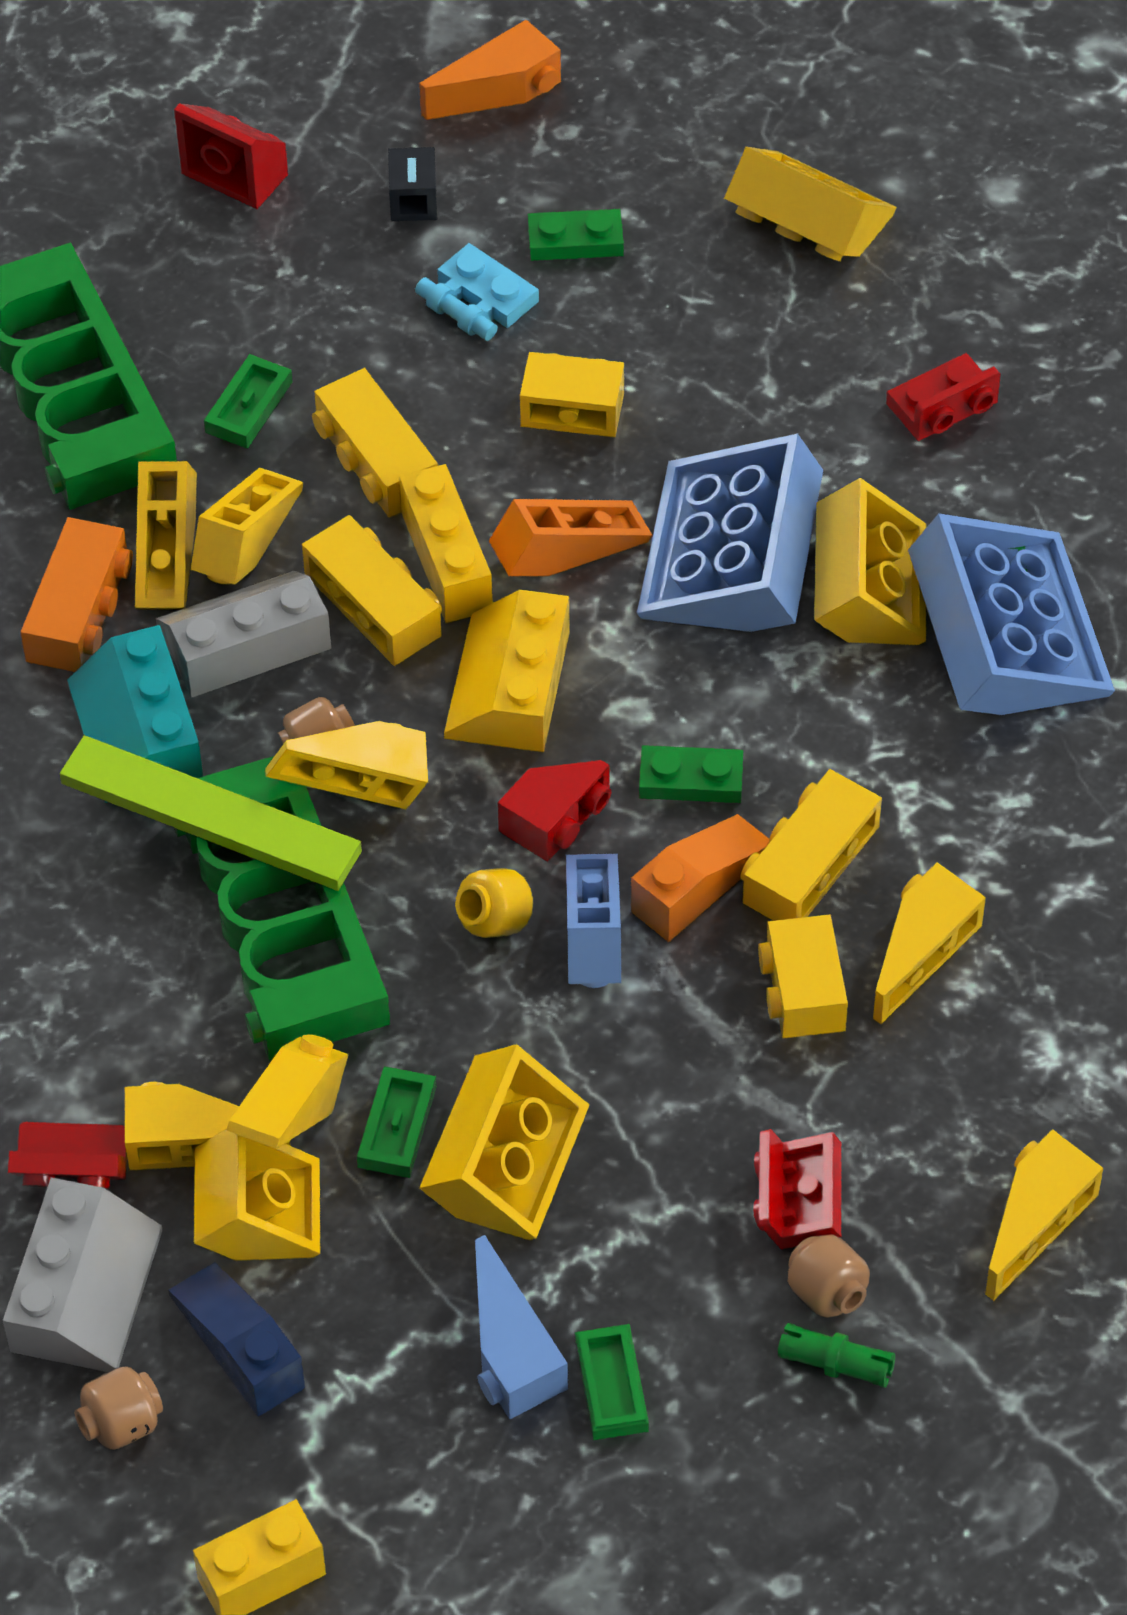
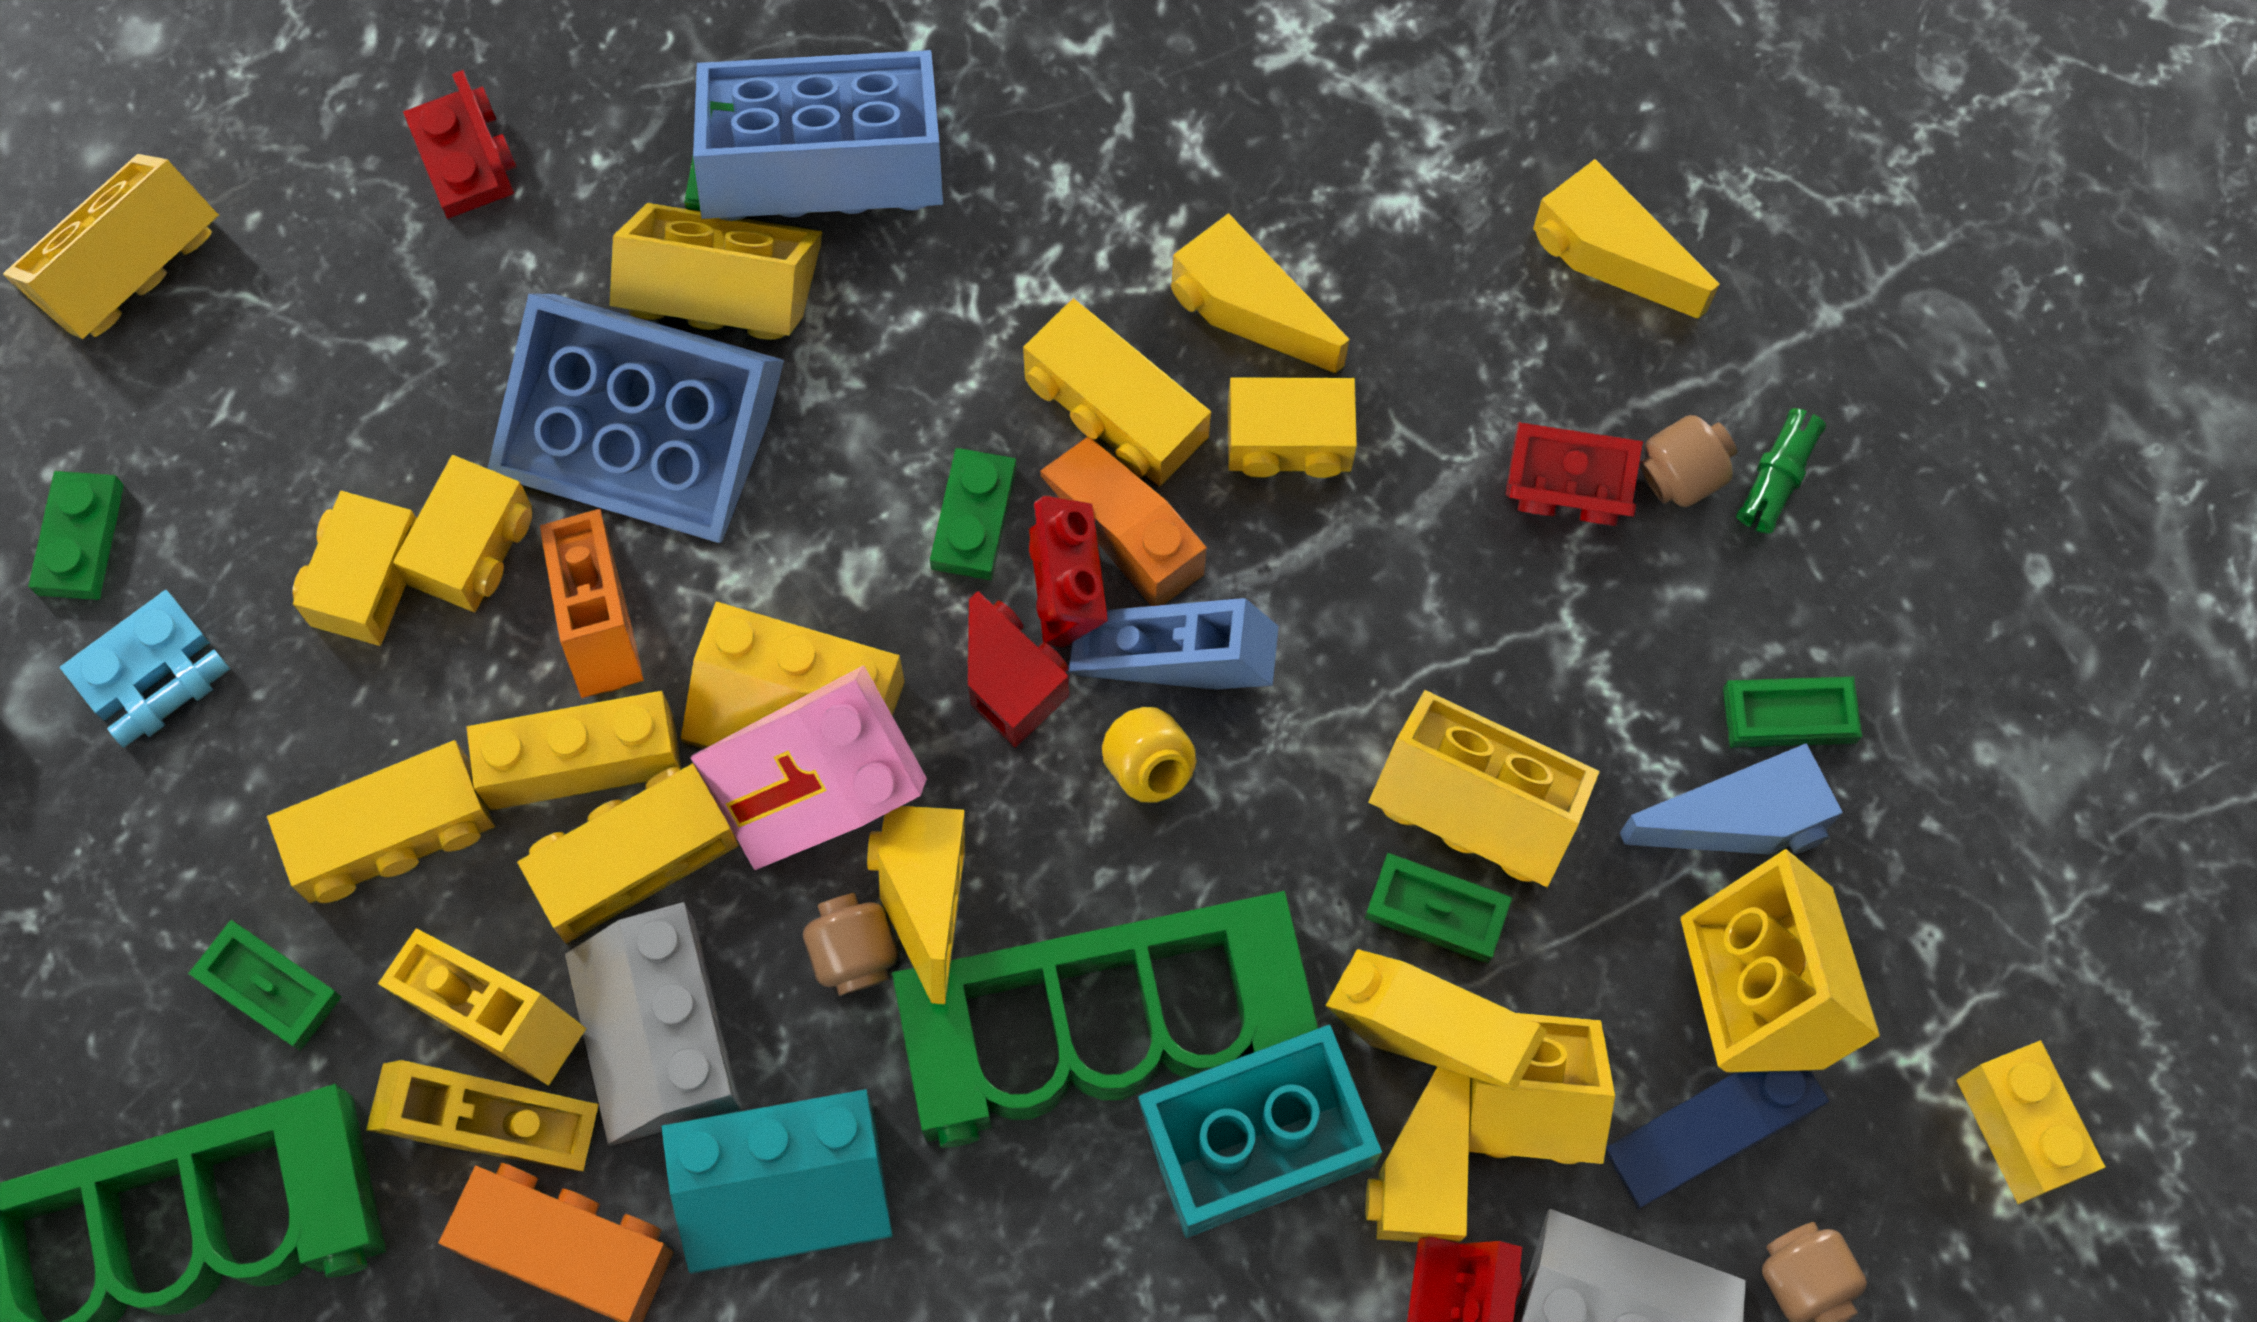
camera: 85 degrees left, 15 degrees up
lime tile [59,735,362,891] -> none
none -> yellow brick [393,455,532,613]
none -> bright pink slope [691,665,927,870]
none -> red bracket [1029,496,1108,648]
none -> teal slope [1138,1024,1382,1238]
none -> yellow slope [1680,849,1880,1072]

